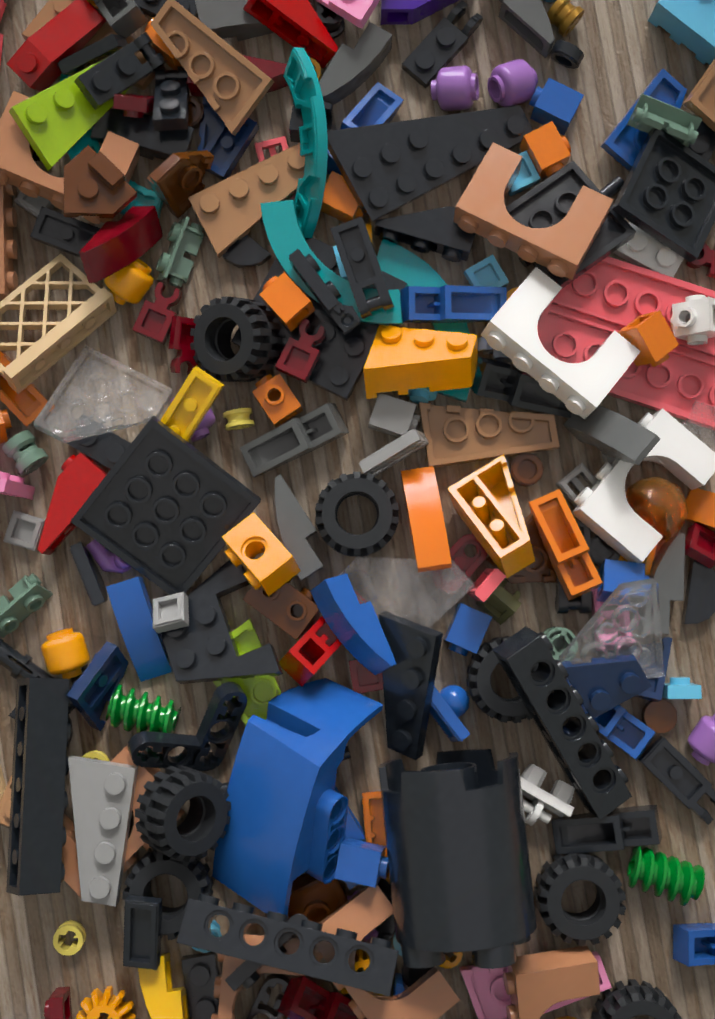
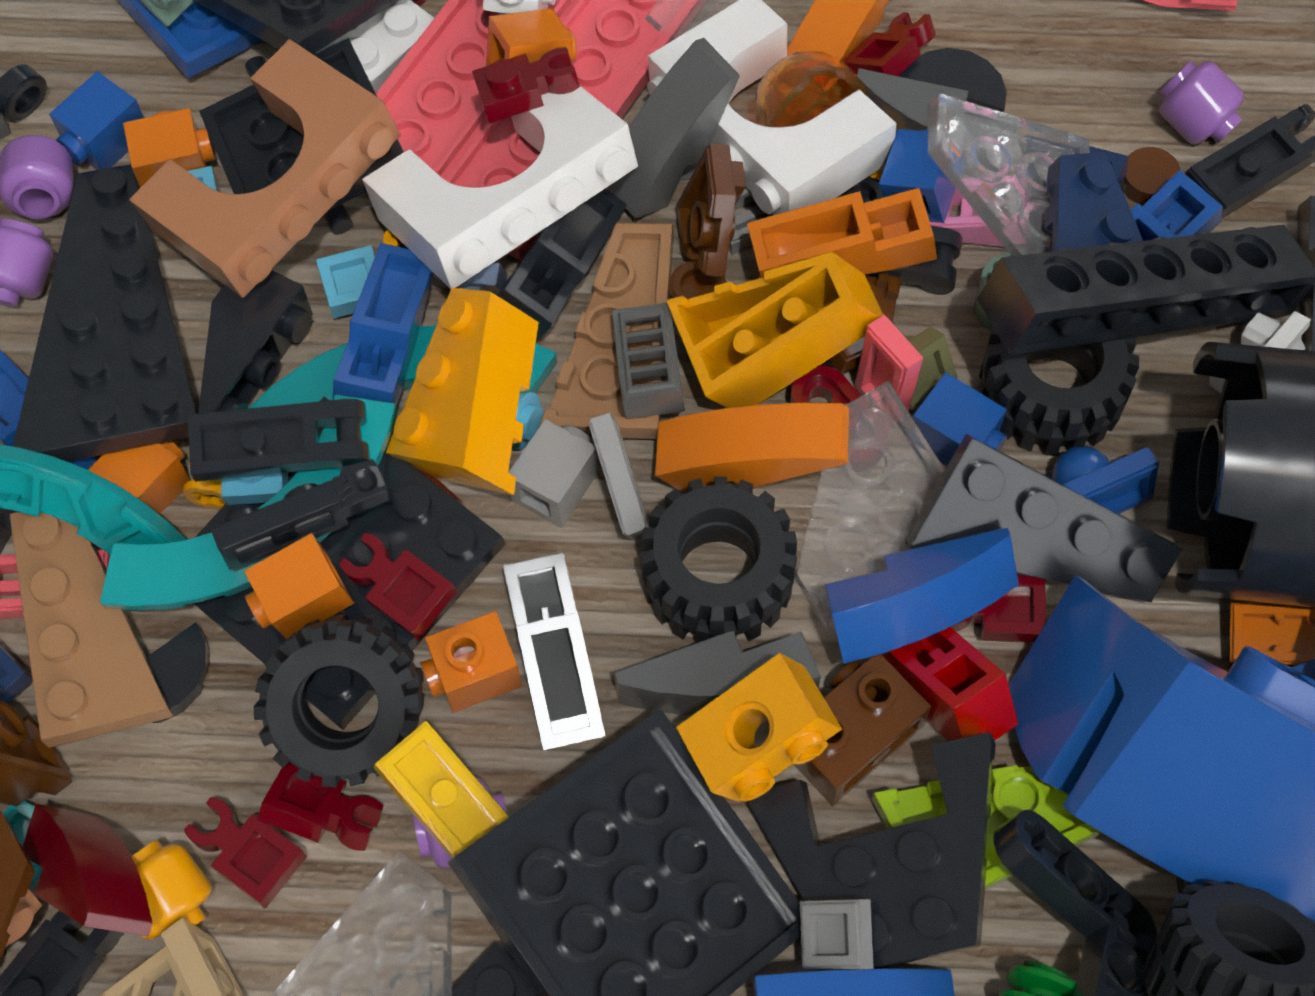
camera: 75 degrees left, 20 degrees down
sand green hinge [156,216,204,288] -> none
light yellow bush [223,408,255,430] -> none
medium azure plate [662,677,702,699] -> none
none -> dark red plate [472,47,580,124]
none -> dark grey slope [612,303,685,419]
none -> reddish brown plate [676,143,746,276]

